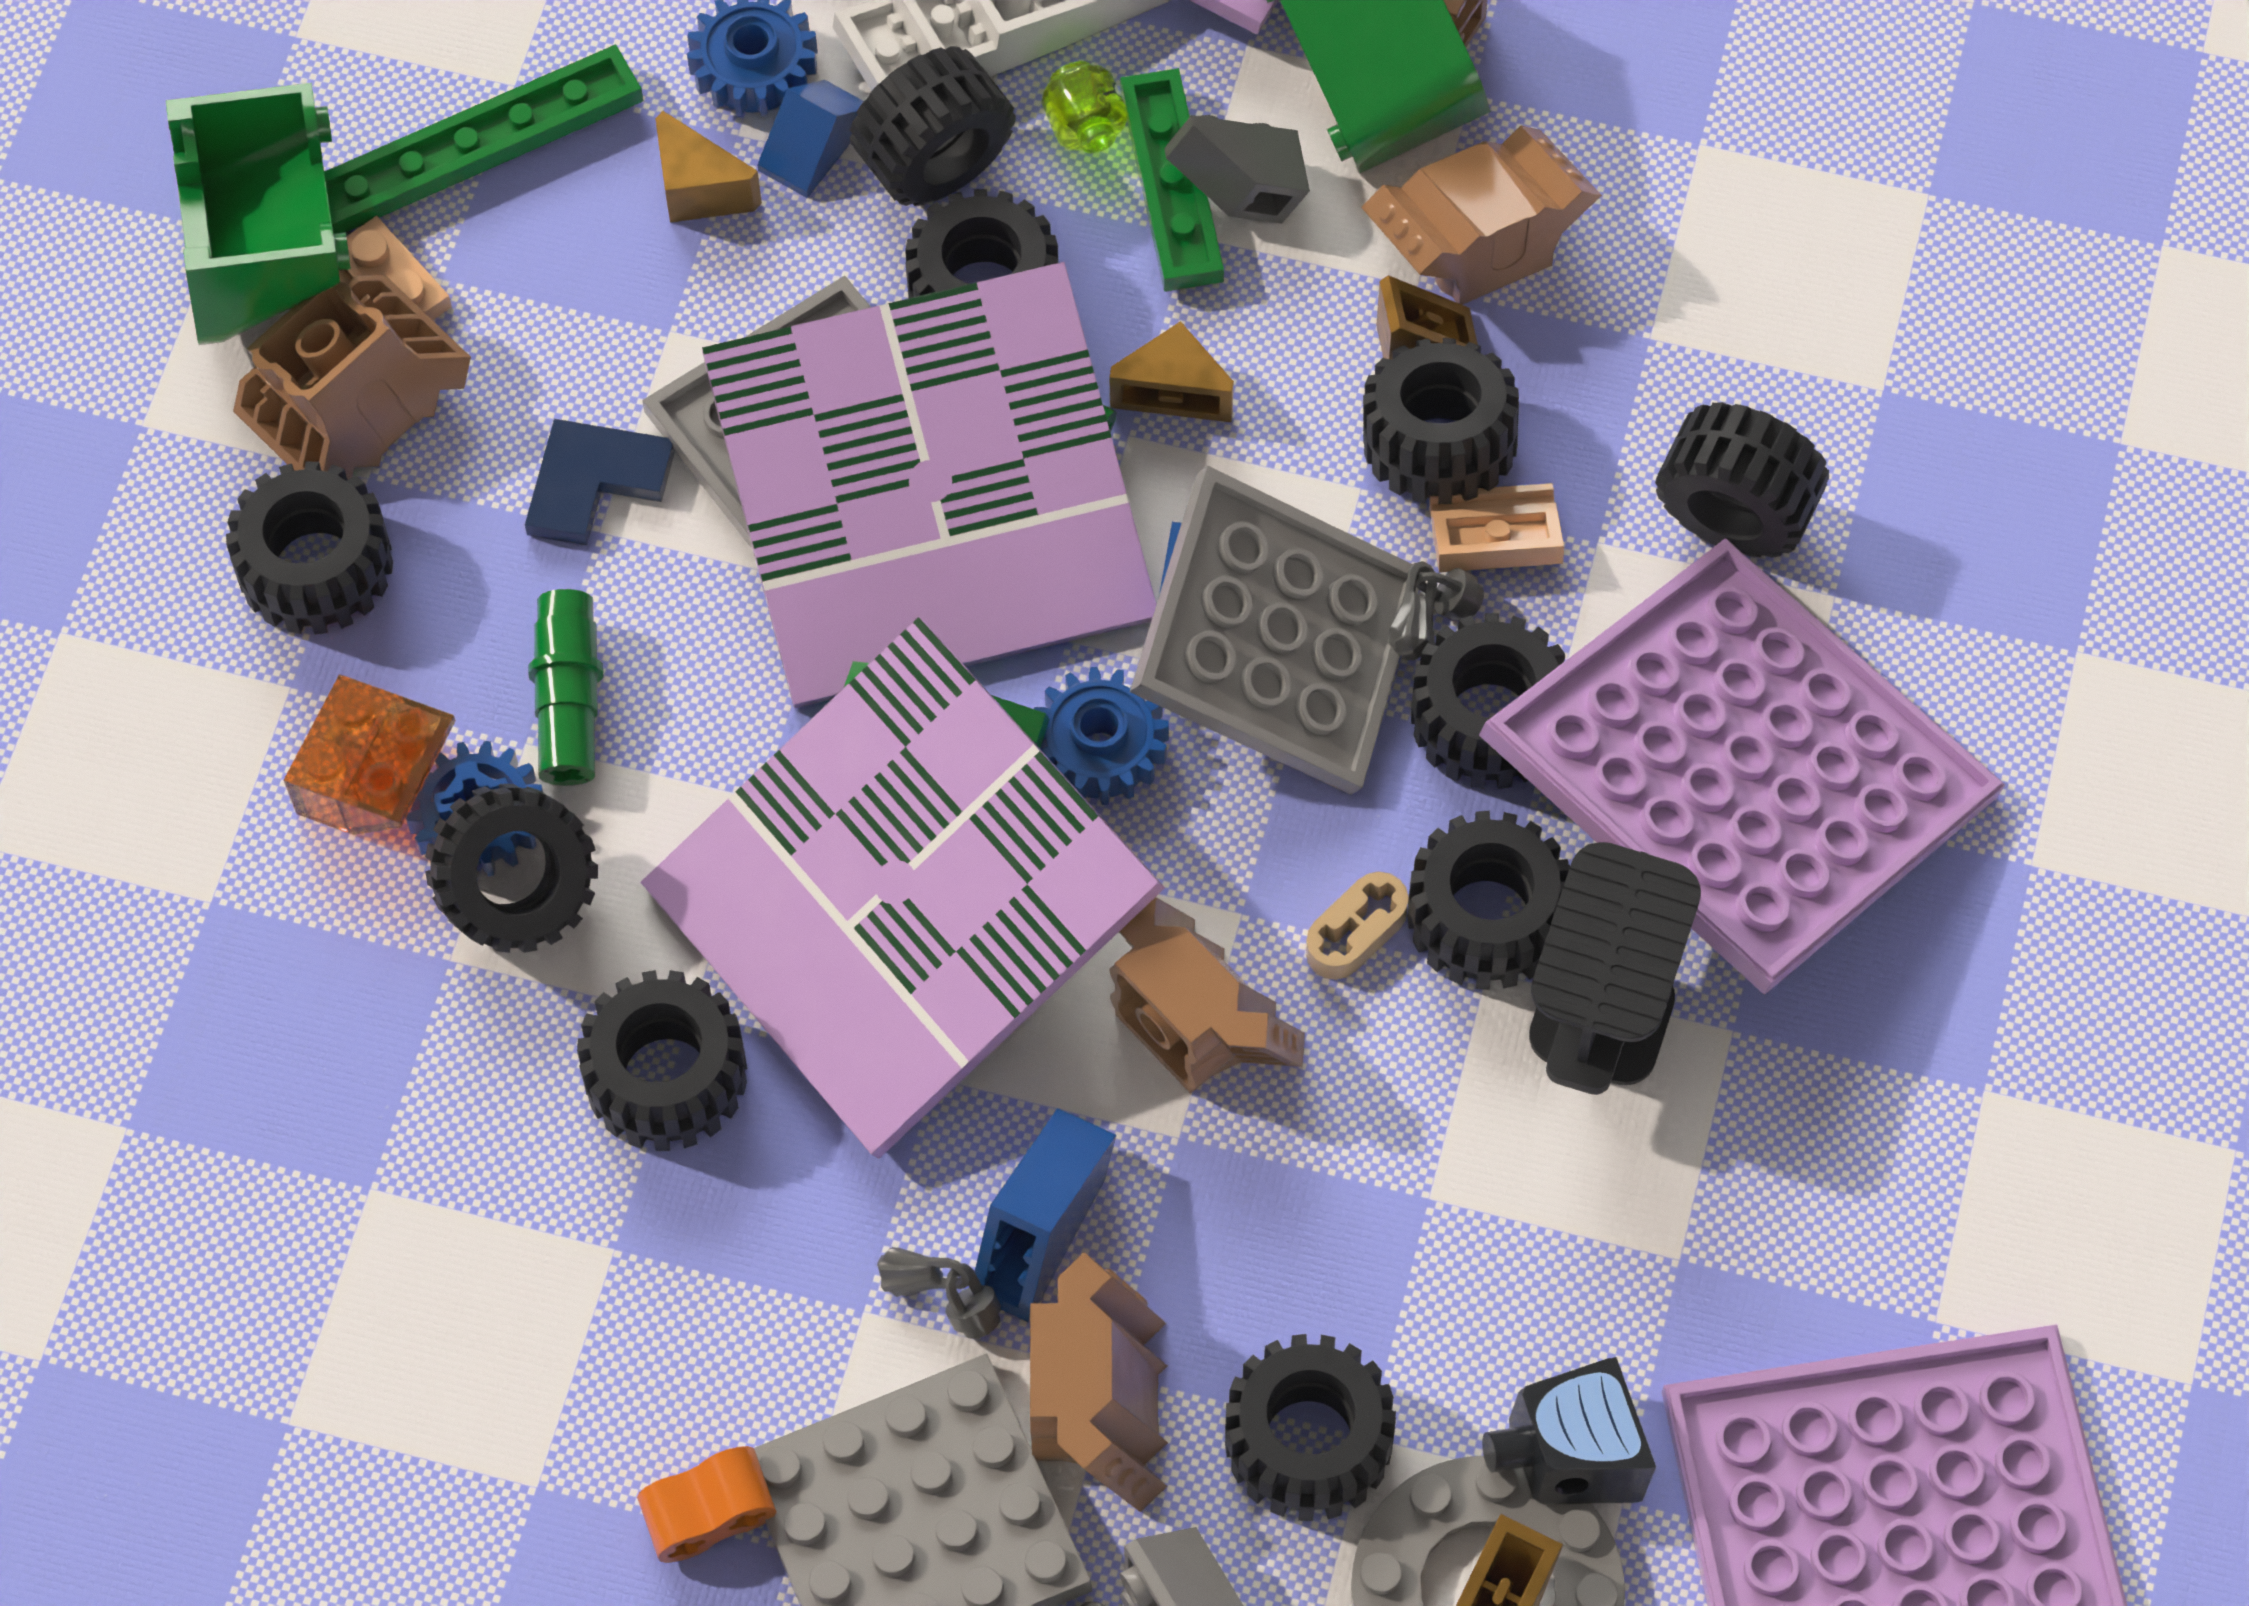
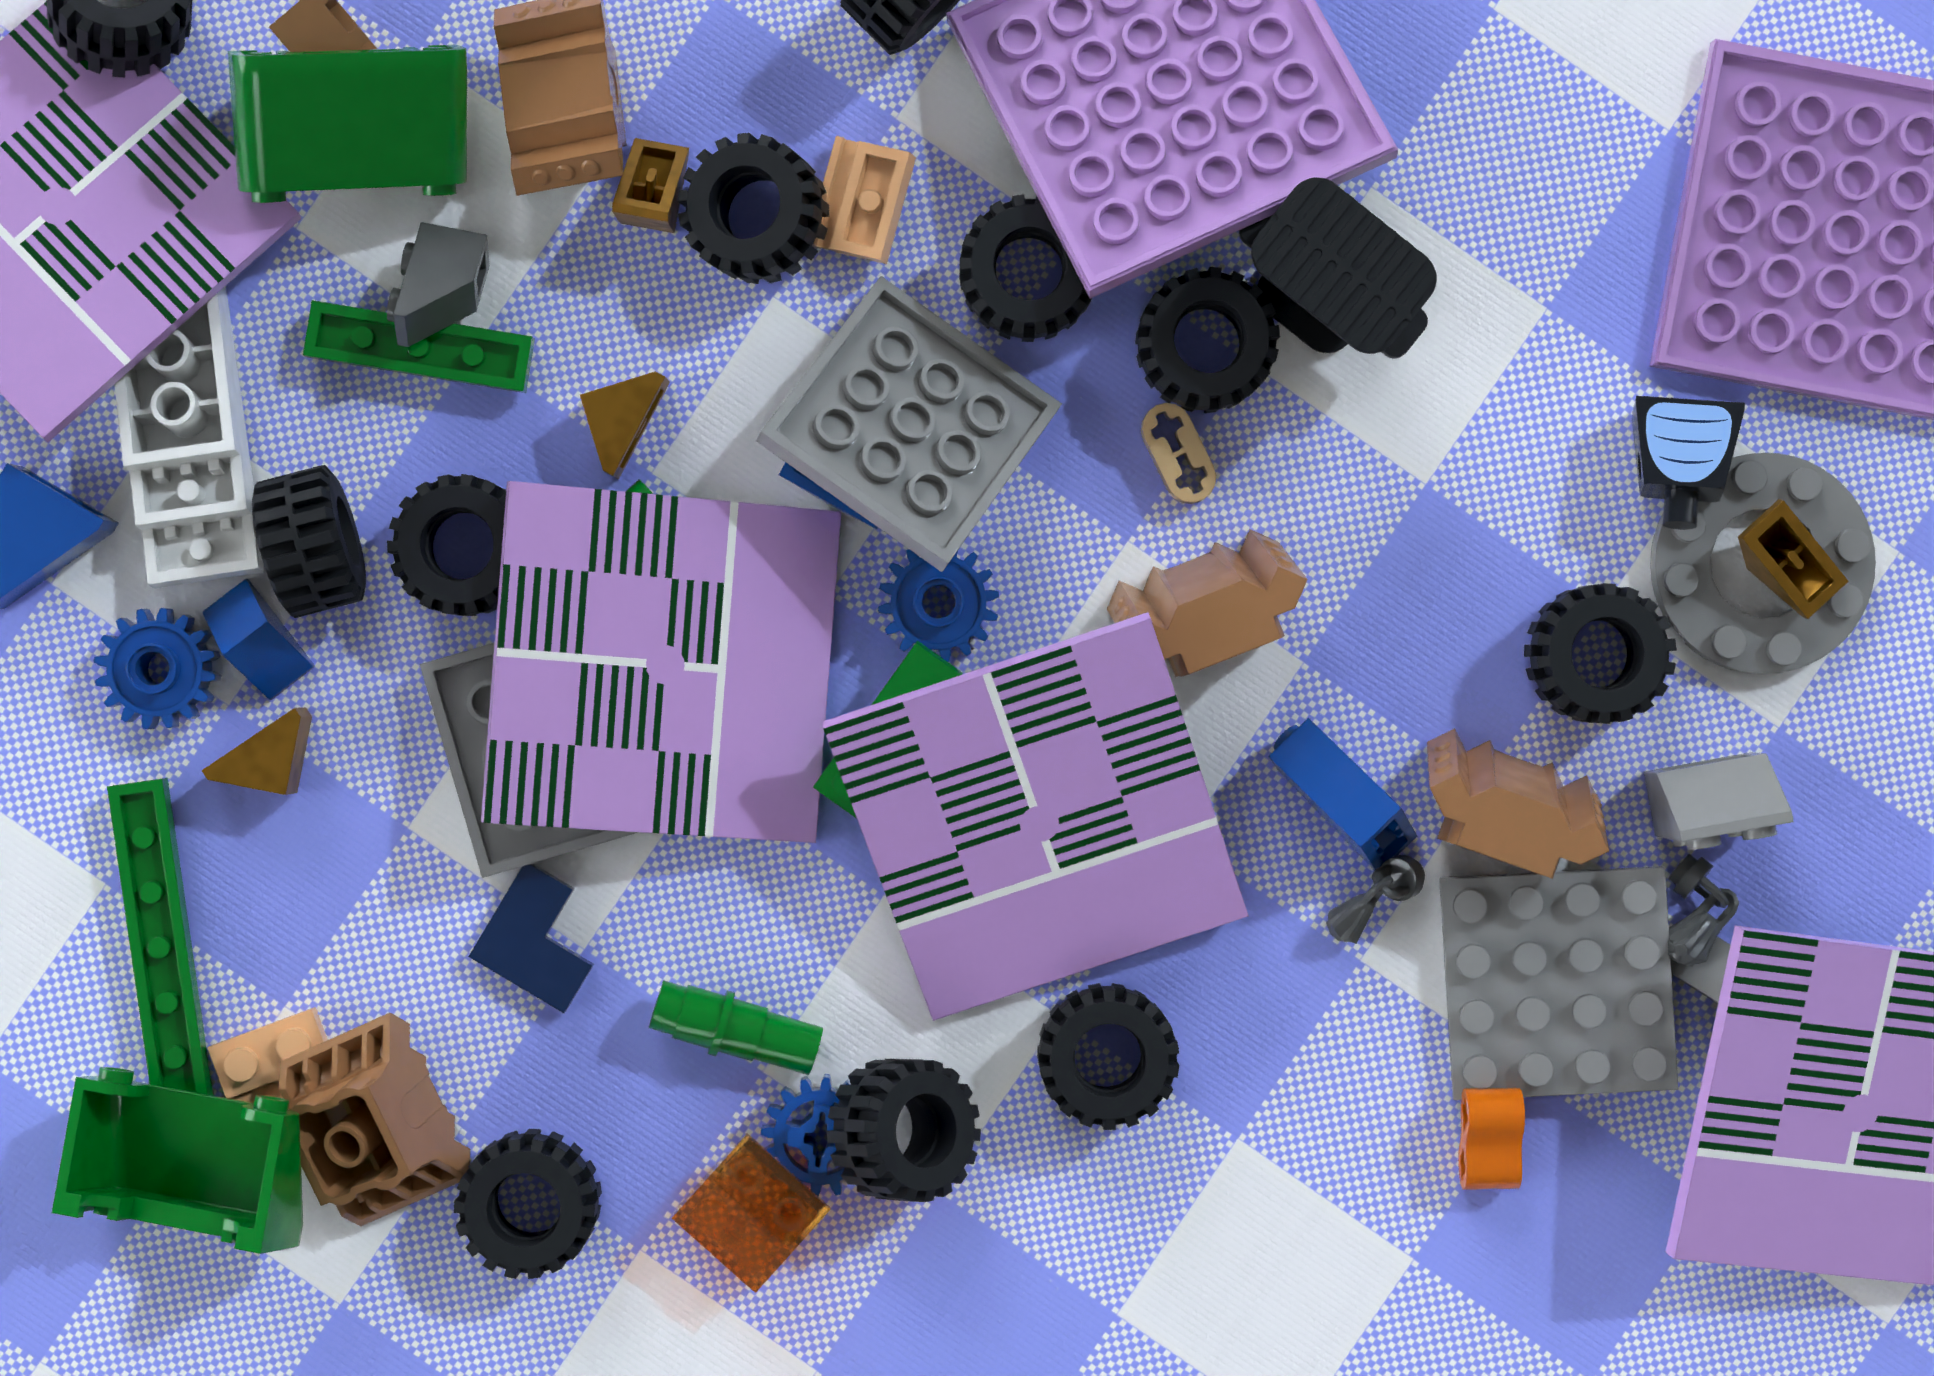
camera: 65 degrees left, 25 degrees up
clear neon green head [1041,61,1128,153] -> none
dark grey piece [1389,561,1484,660] -> none

